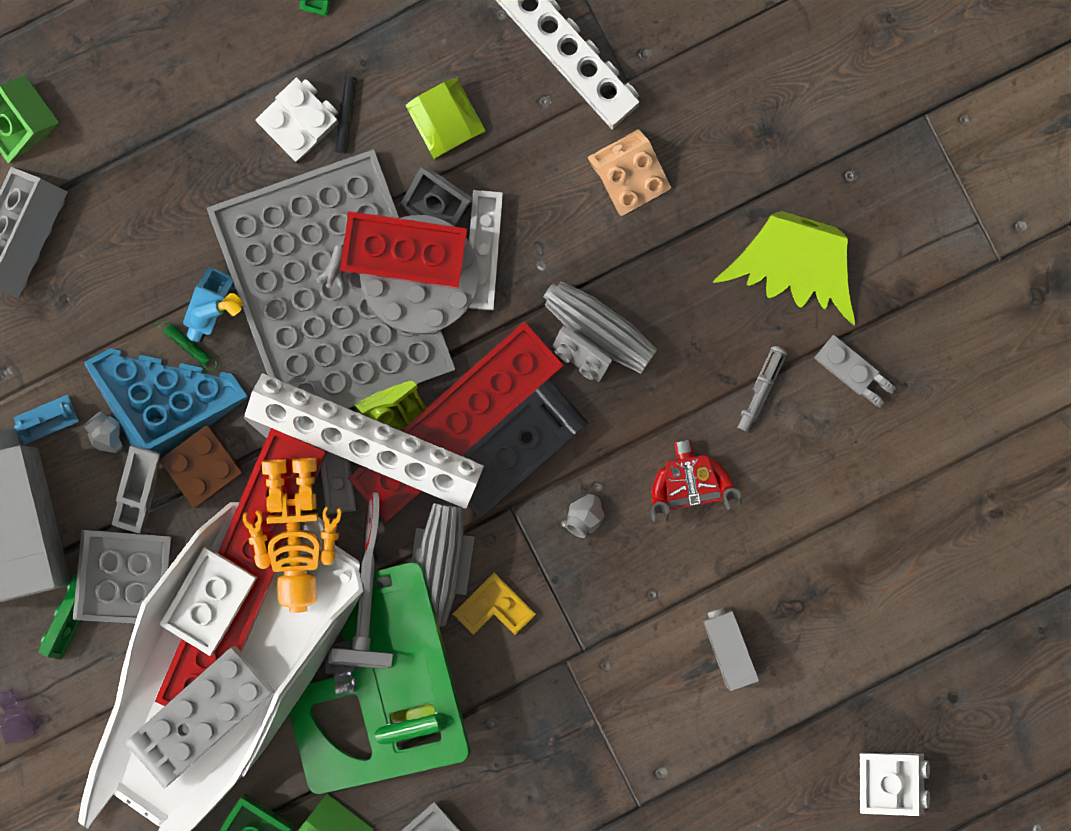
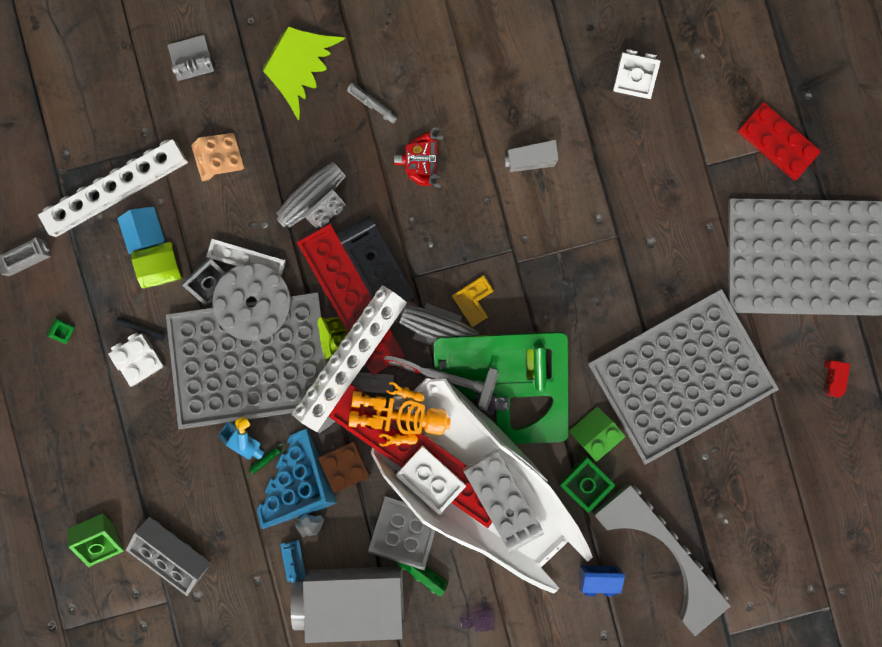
camera: 85 degrees left, 0 degrees up
light grey slope [112,445,160,534] -> none
light grey bar [316,246,344,288] -> none
red plate [340,211,467,289] -> none
light grey rock [565,494,605,538] -> none
light grey hinge [814,335,896,408] -> none
none -> dark azure slope [118,207,166,254]
none -> light grey hinge [168,35,214,81]

